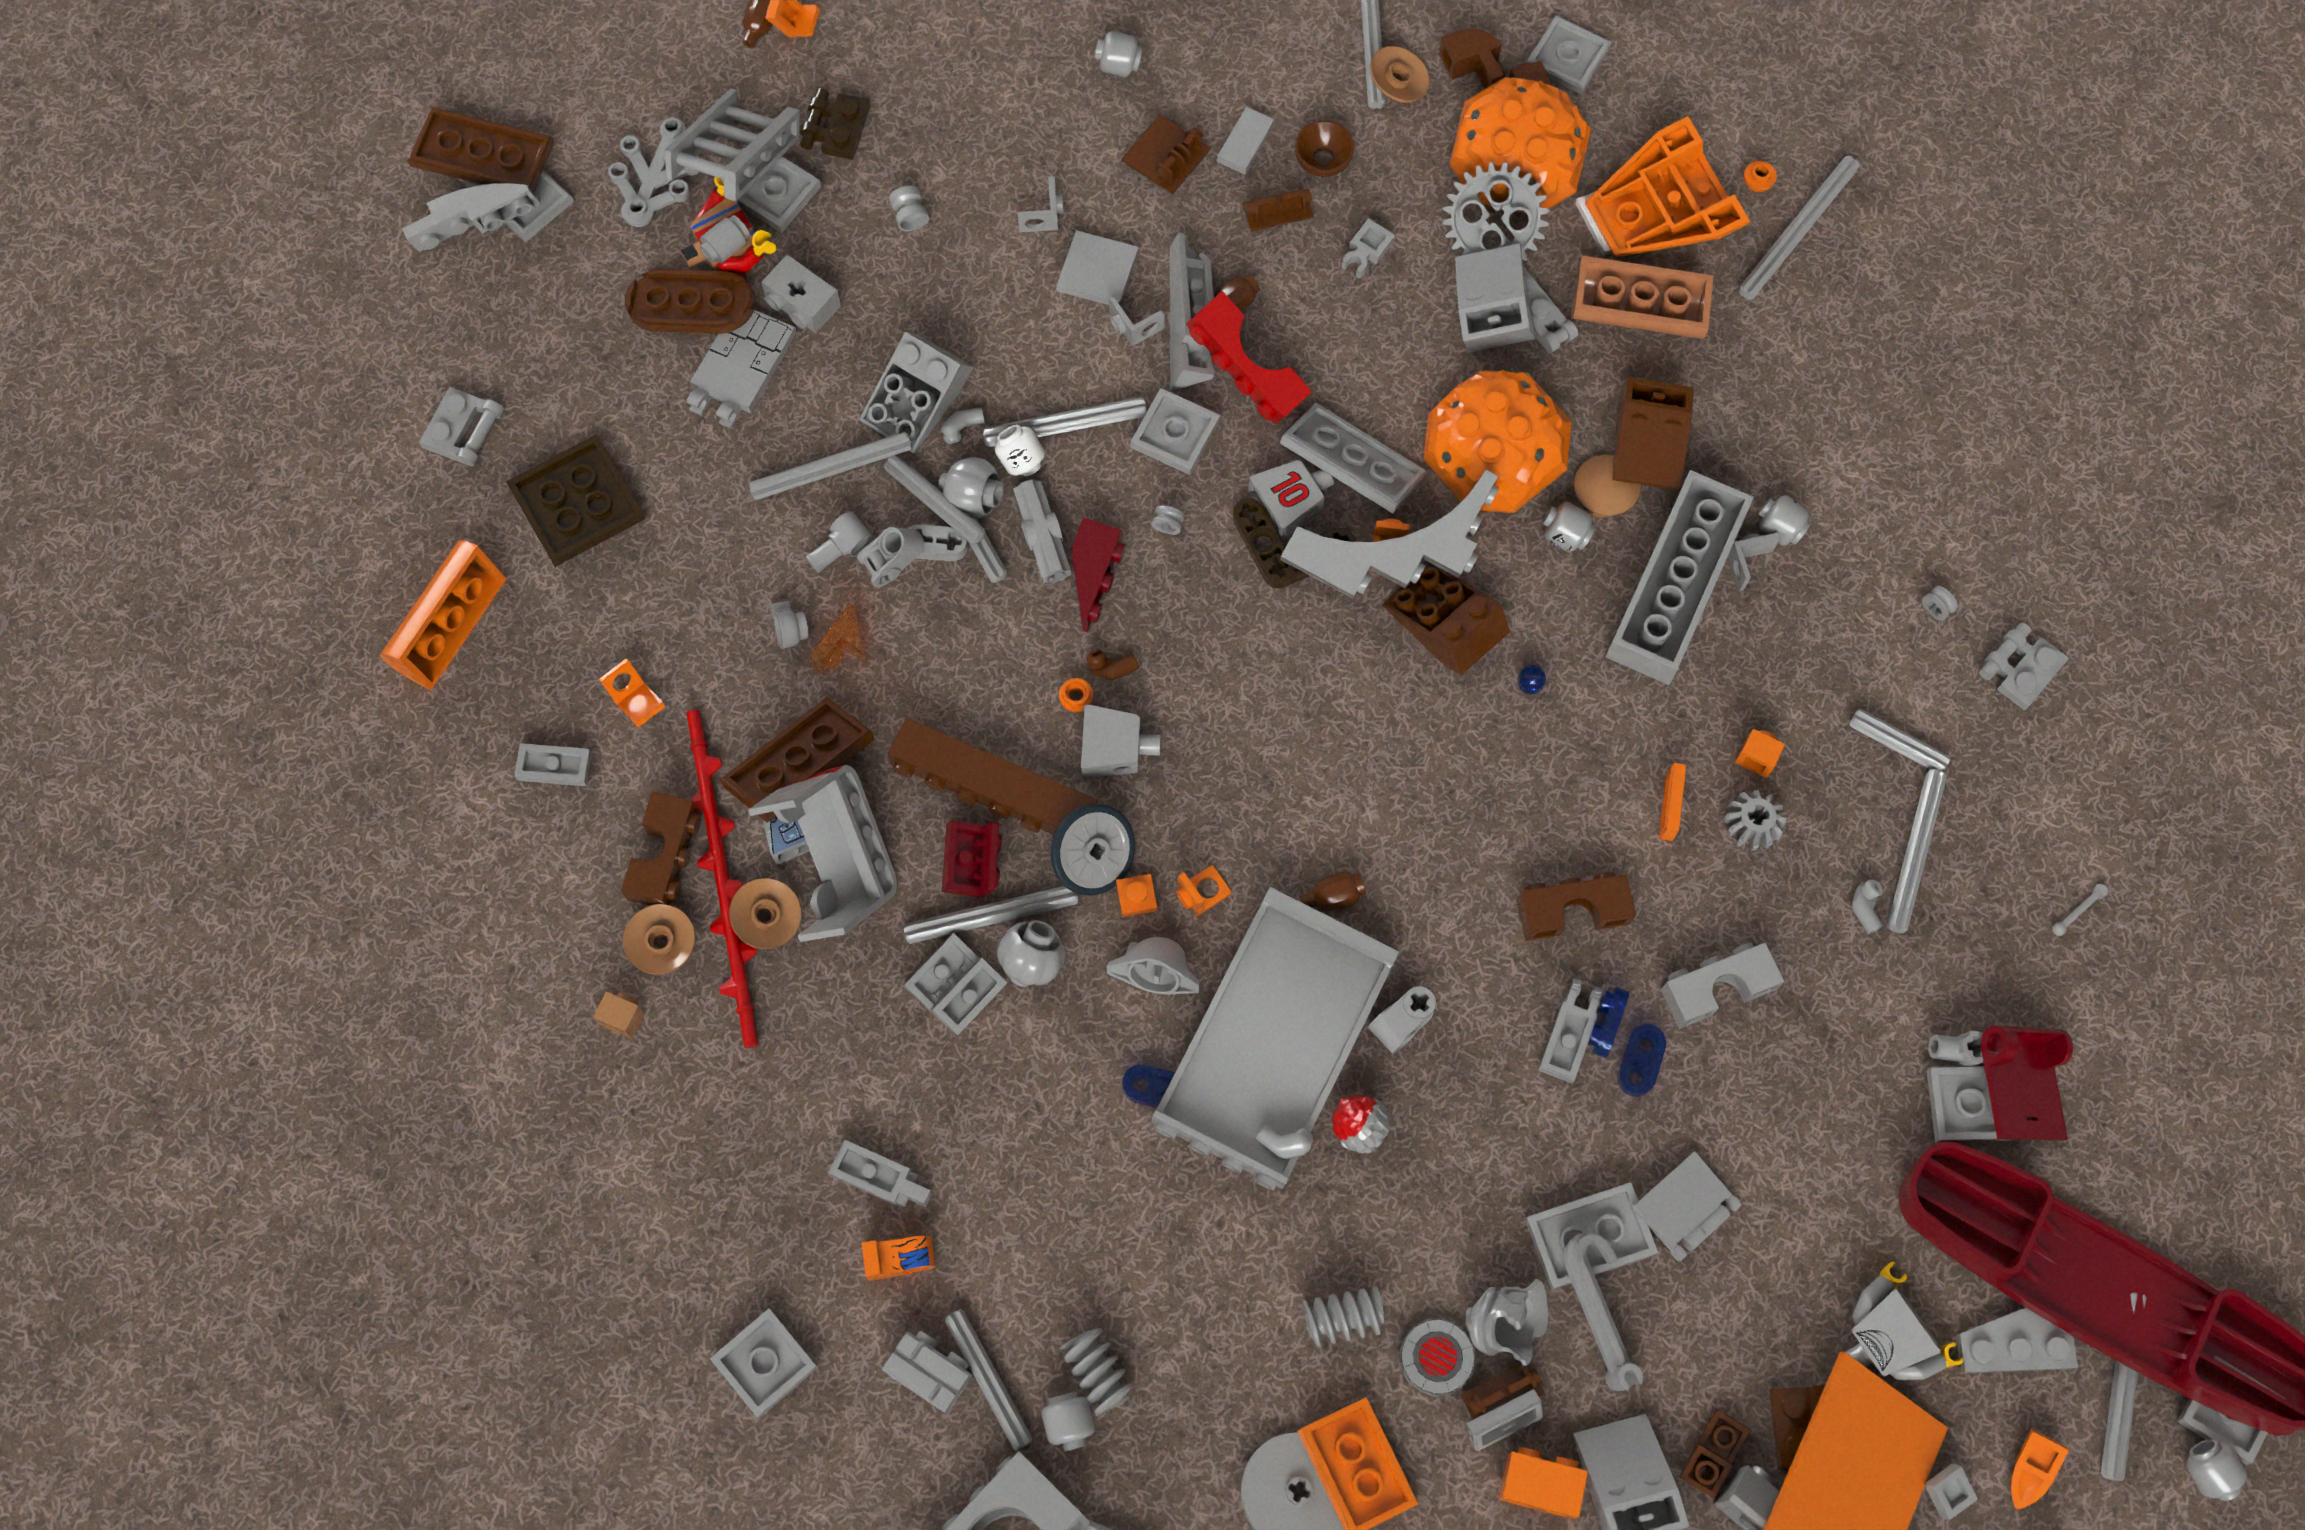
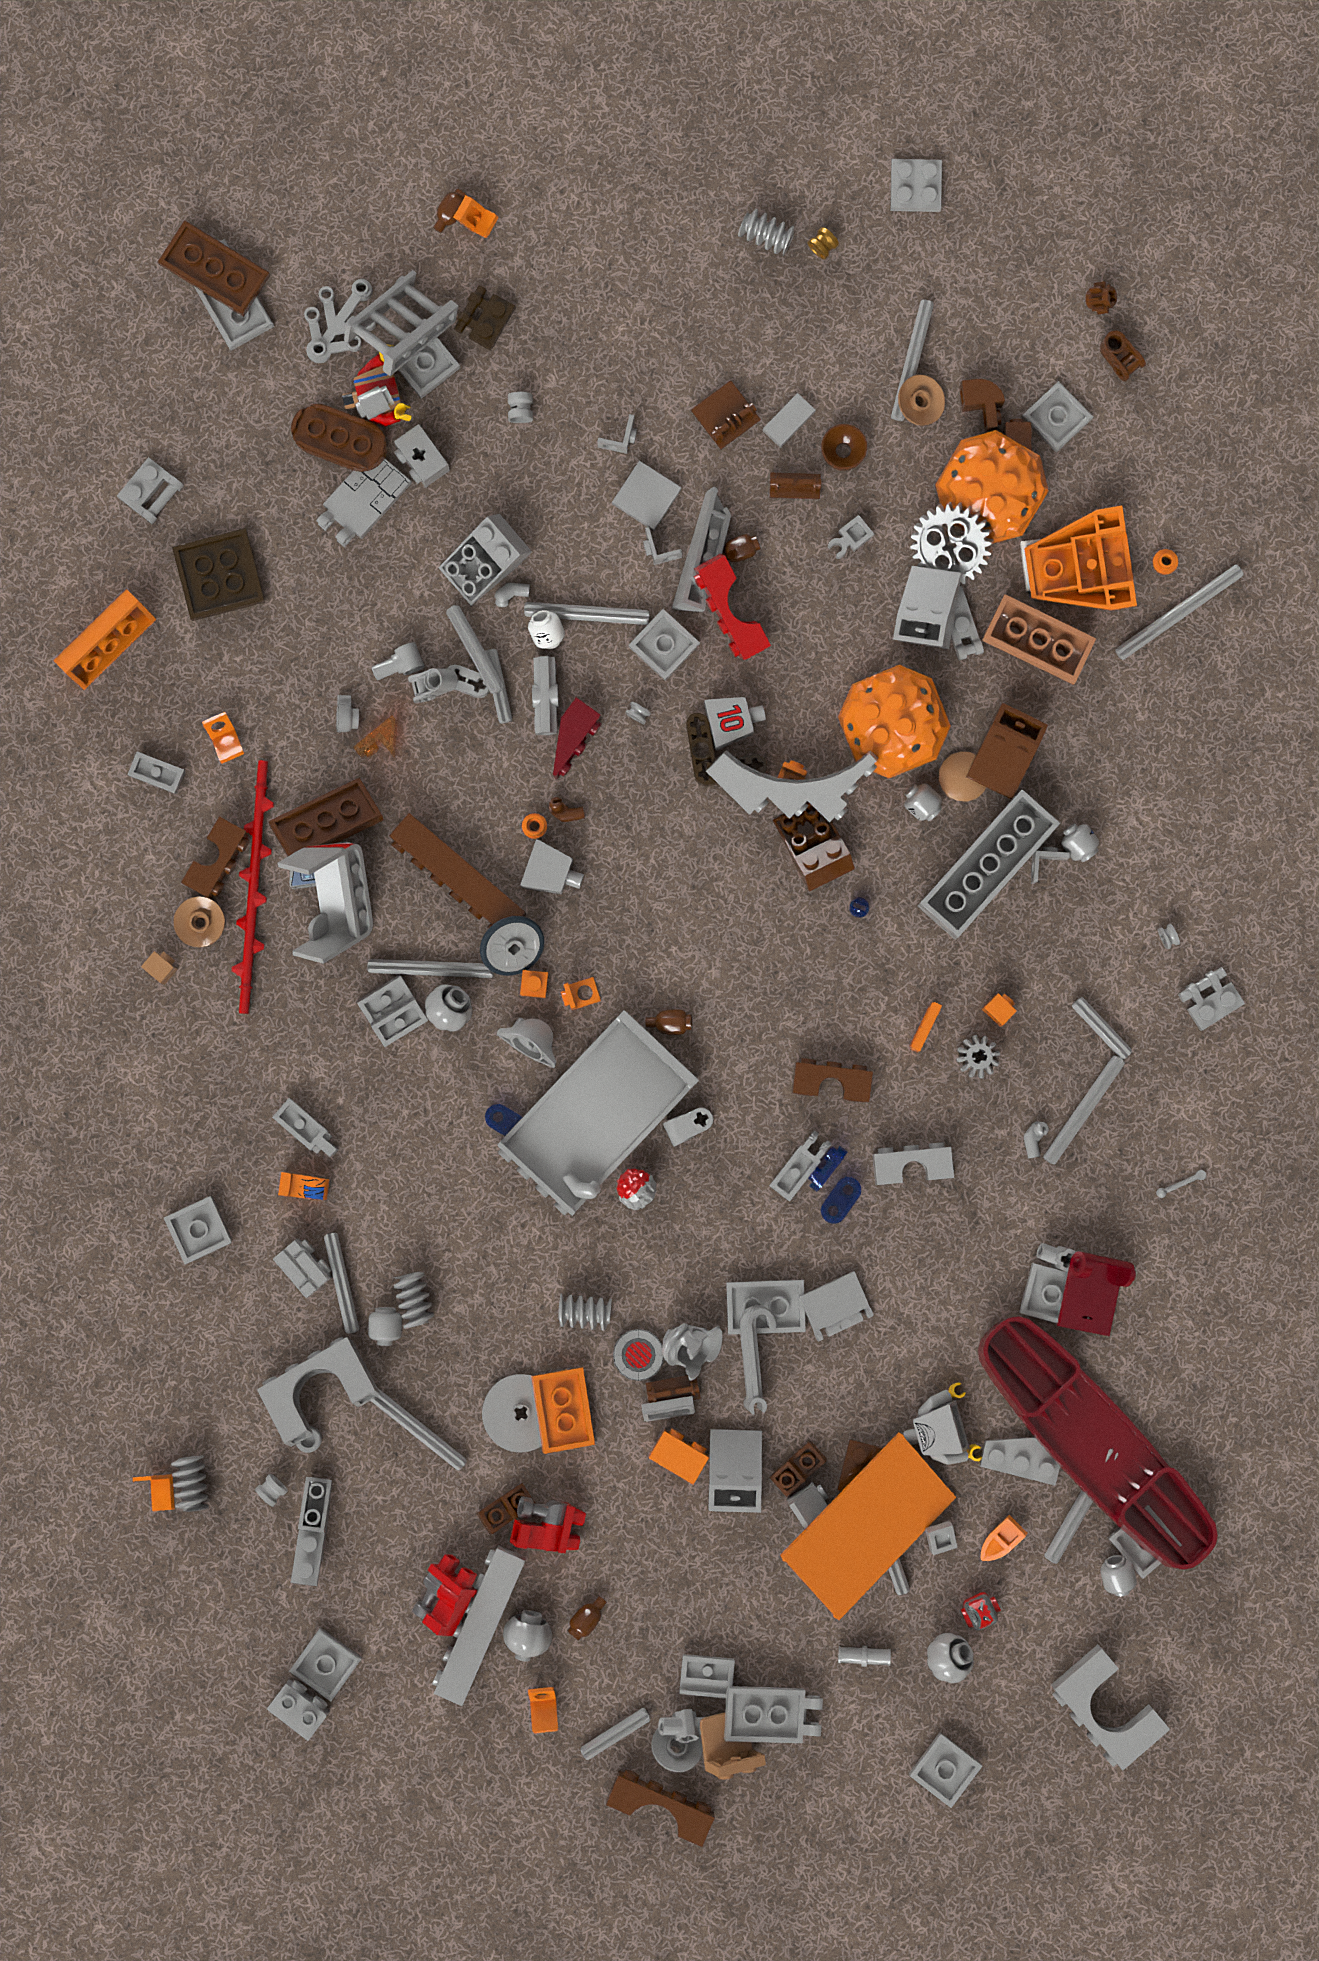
camera: 15 degrees right, 15 degrees up
light grey slope [402,183,540,252] -> none
medium nougat dish [729,878,802,949] -> none
light grey axle [749,432,912,500] -> none
light grey plant [938,457,1004,519] -> none
dark red bracket [942,820,1002,898] -> none
light grey head [1094,31,1142,77] -> none
light grey tile [1280,402,1427,514] -> none

